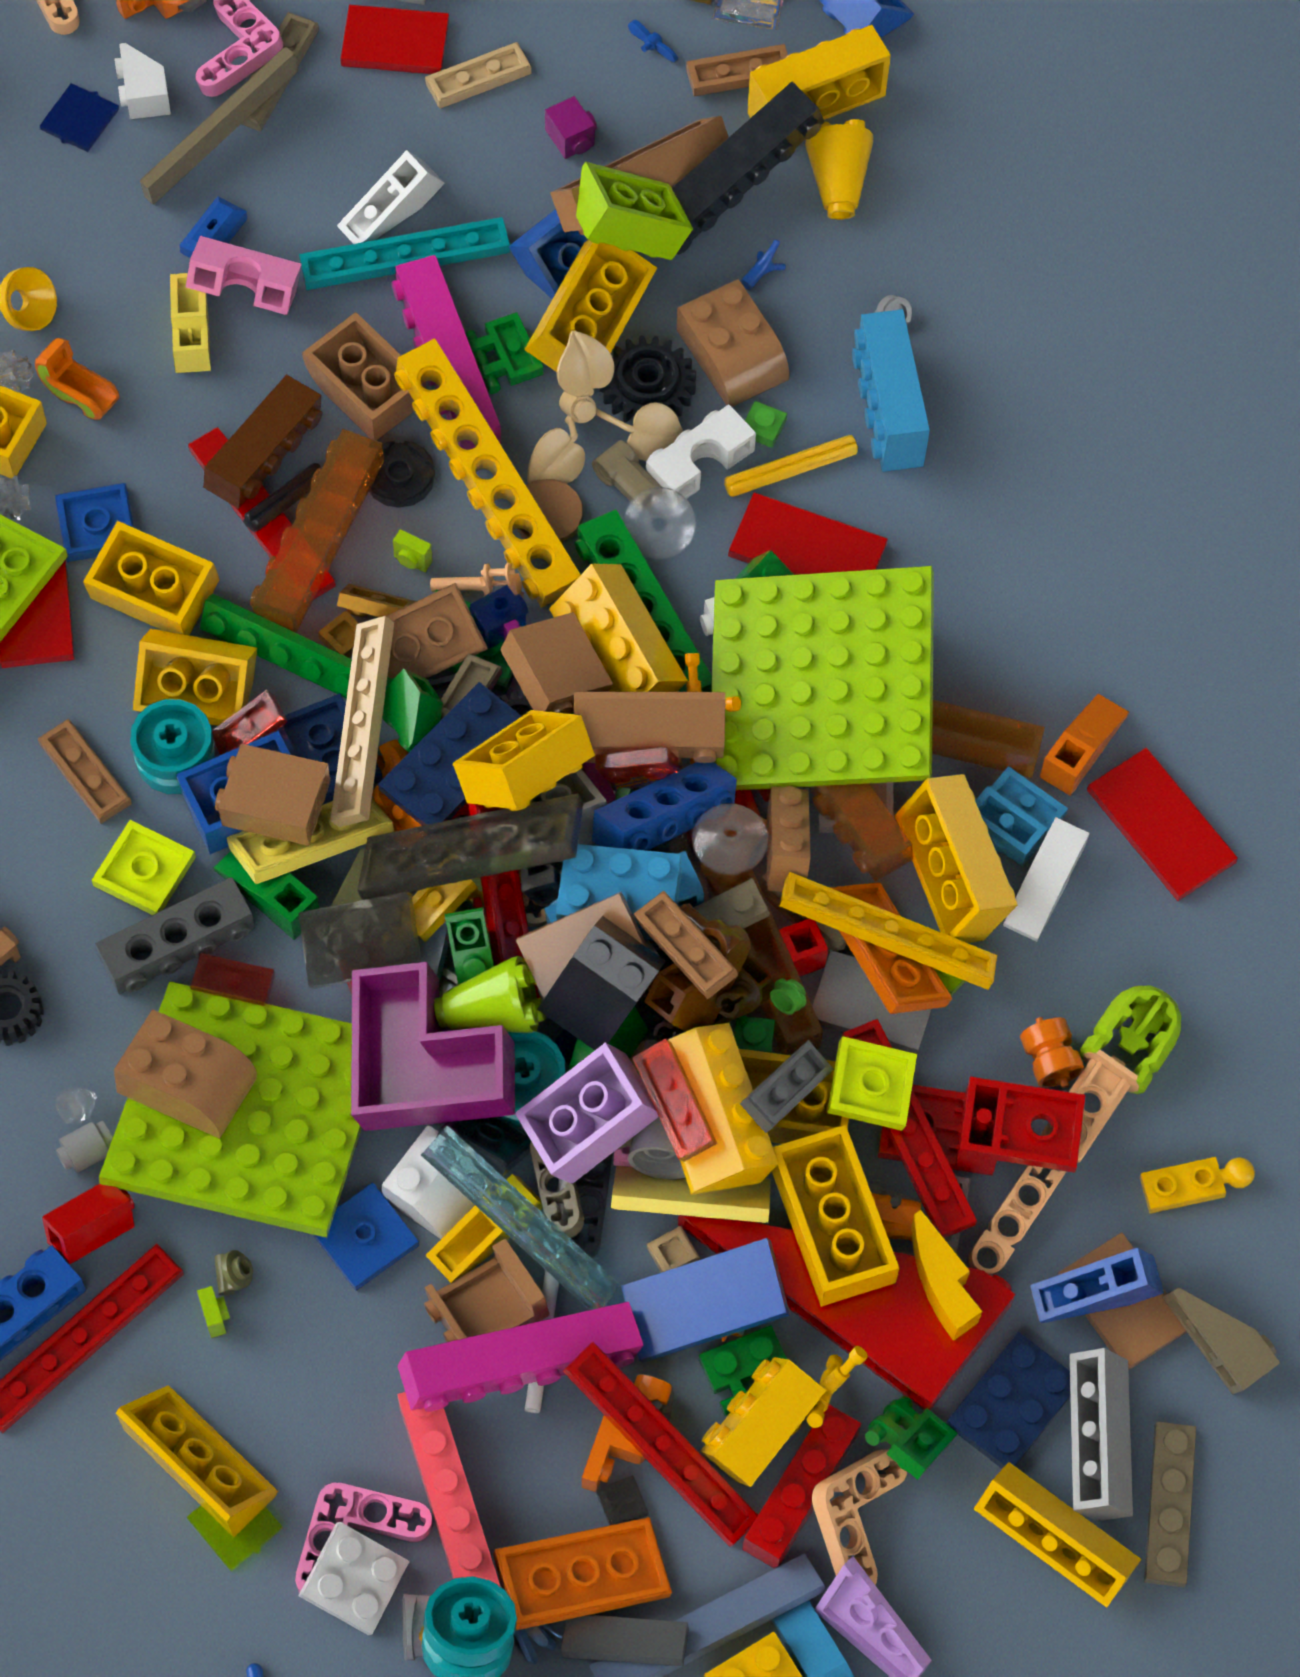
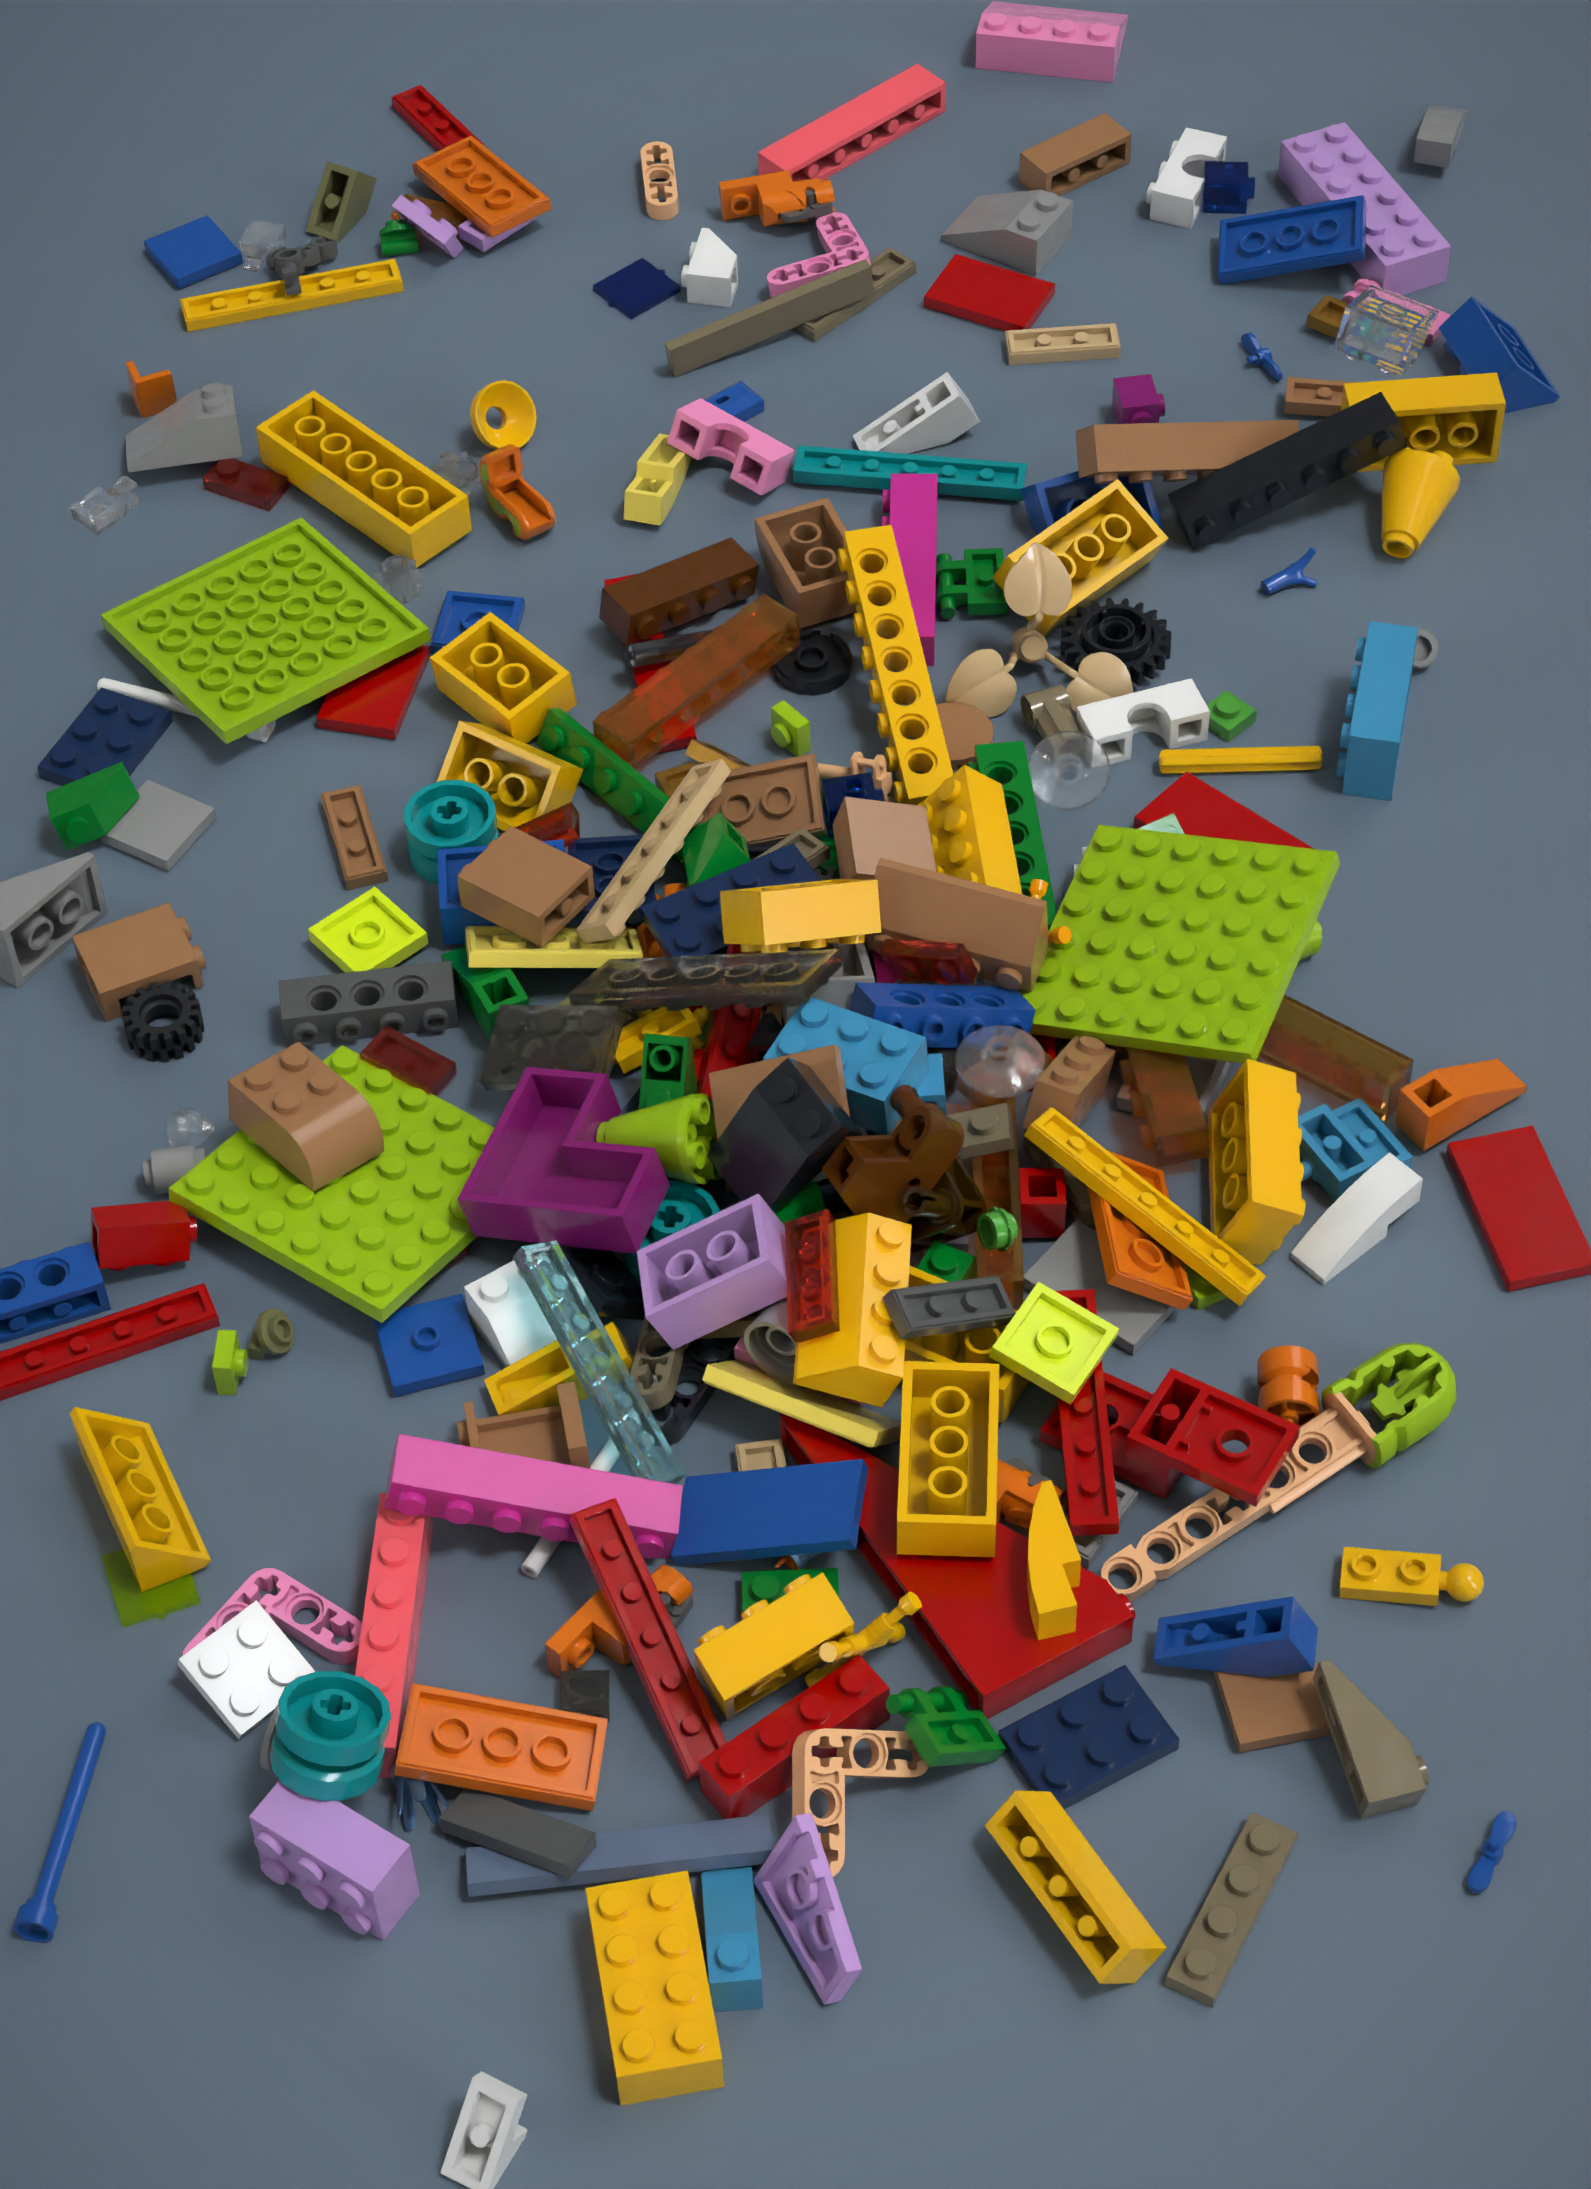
camera: 25 degrees right, 15 degrees down
lime slope [576,161,693,260] -> none
medium nougat tile [634,891,738,999] -> none
medium nougat brick [676,279,790,407] -> none
light grey brick [1070,1348,1133,1521] -> none

